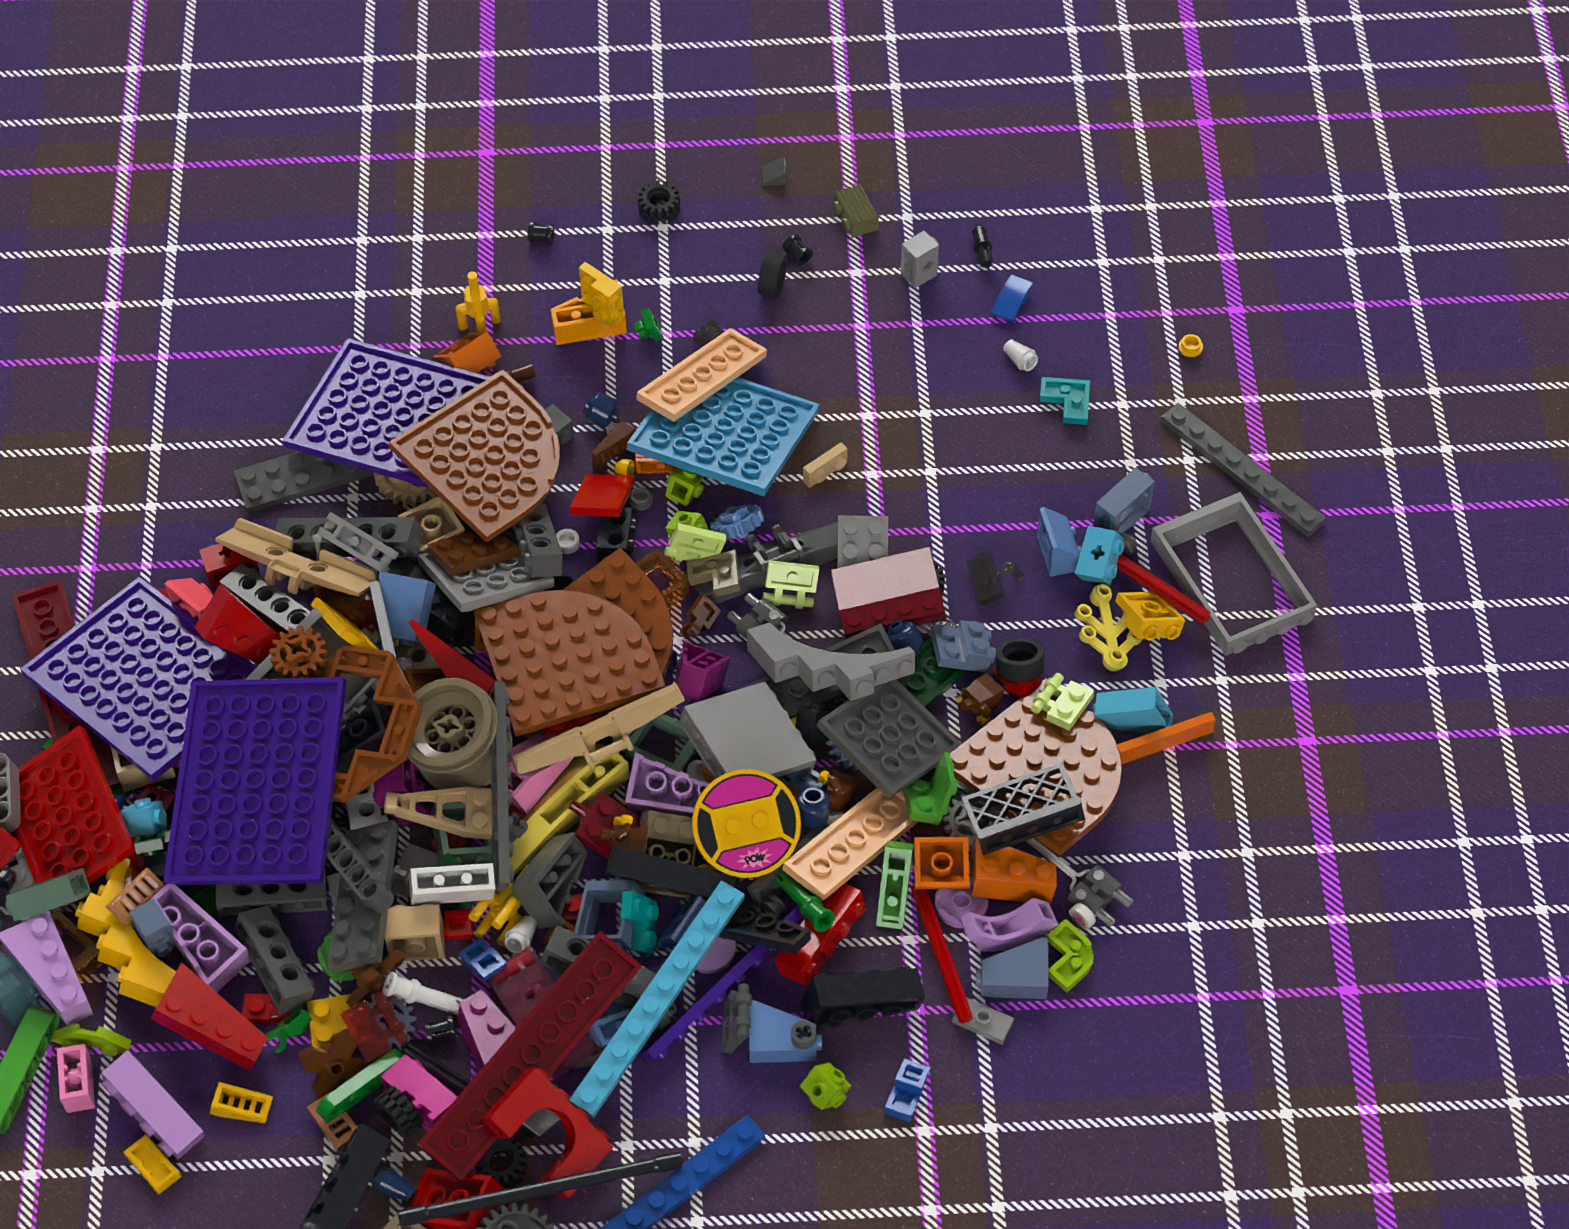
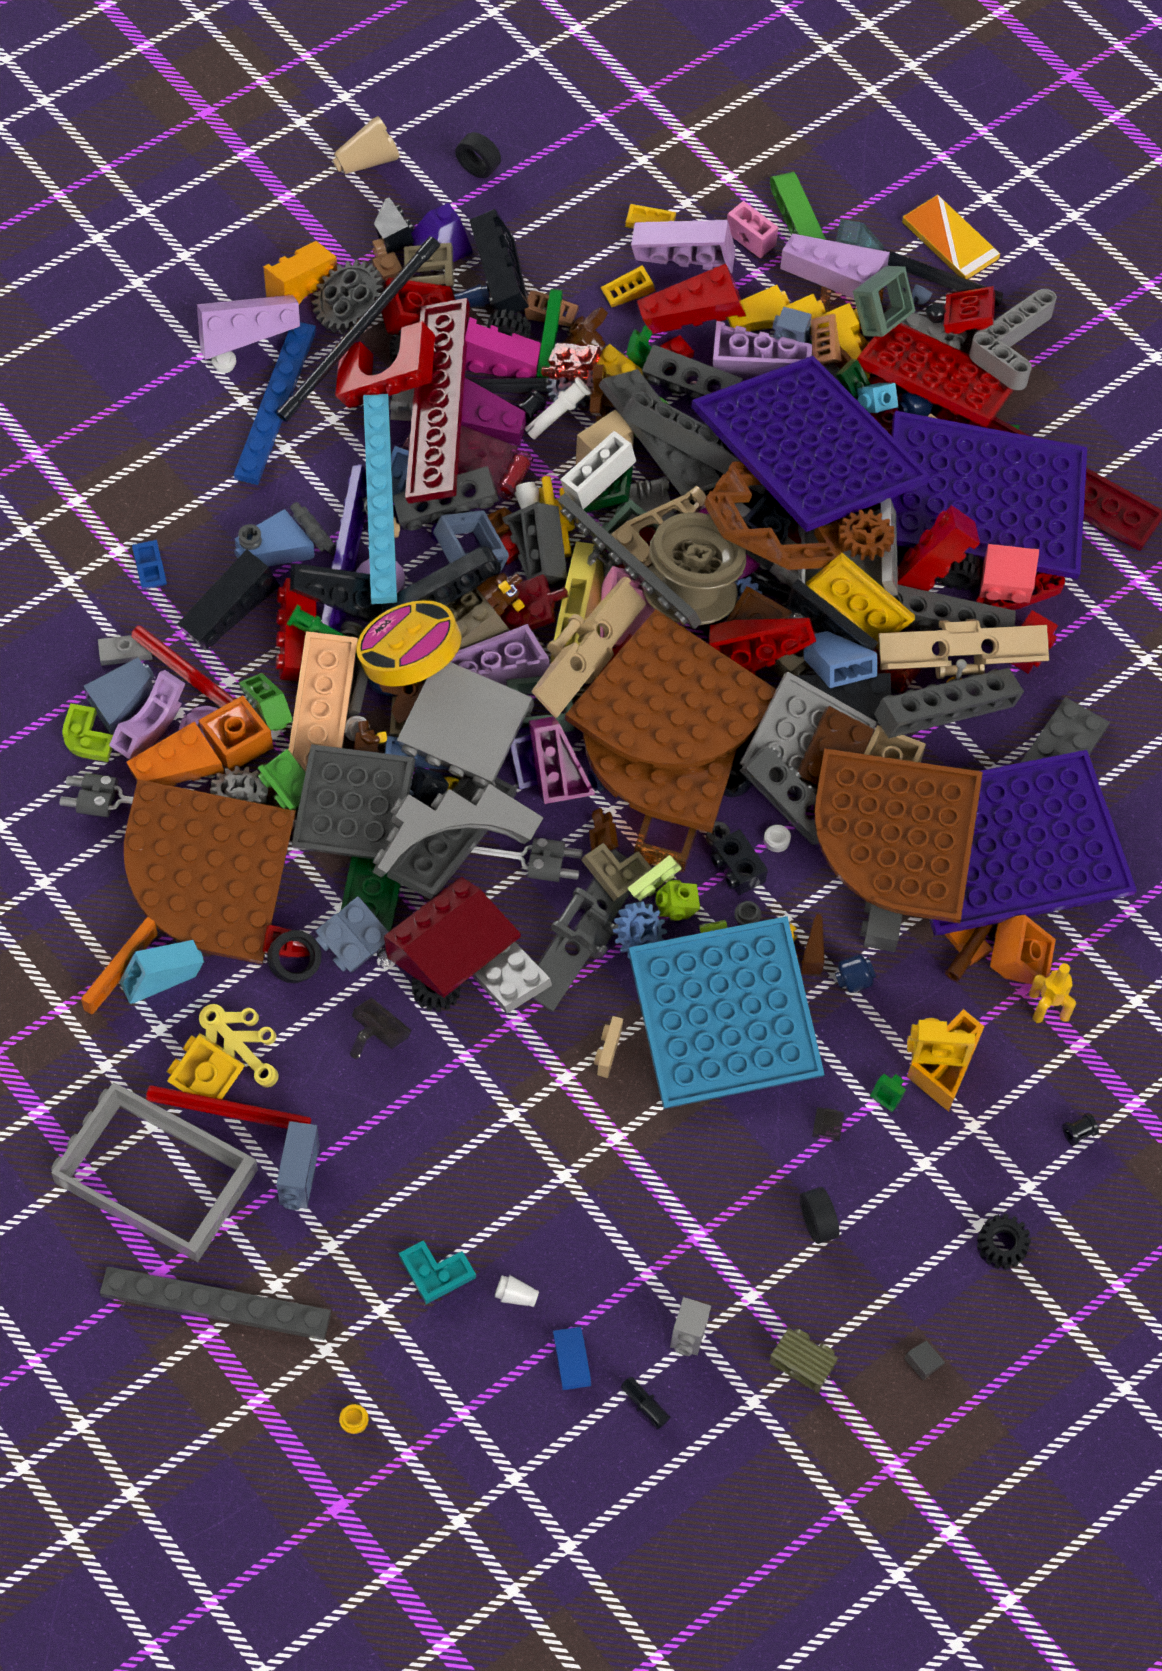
camera: 140 degrees right, 5 degrees up
lime plate [53,1023,132,1057] -> none
light grey plate [317,512,399,573] -> none
blue slope [458,938,508,981] -> none
red tile [570,474,635,517] -> none
teal plate [620,891,659,955] -> none
light nougat plate [636,328,767,422] -> none
dark blue plate [655,896,706,952] -> none
yellowish green plate [762,560,819,609] -> none
black bush [783,235,813,266] -> none
dark blue head [796,788,830,828] -> none
lime brick [800,1062,851,1110] -> none
dark blue head [886,620,923,656] -> none
reddish brown piece [956,673,1004,725] -> none
black fence [961,762,1085,855] -> none
yellowish green plate [1031,673,1094,731] -> none
medium blue slope [1036,507,1082,577] -> none
white tile [1069,903,1096,930] -> none
medium azure brick [1075,526,1124,586] -> none
dark grey bush [1119,532,1137,557] -> none

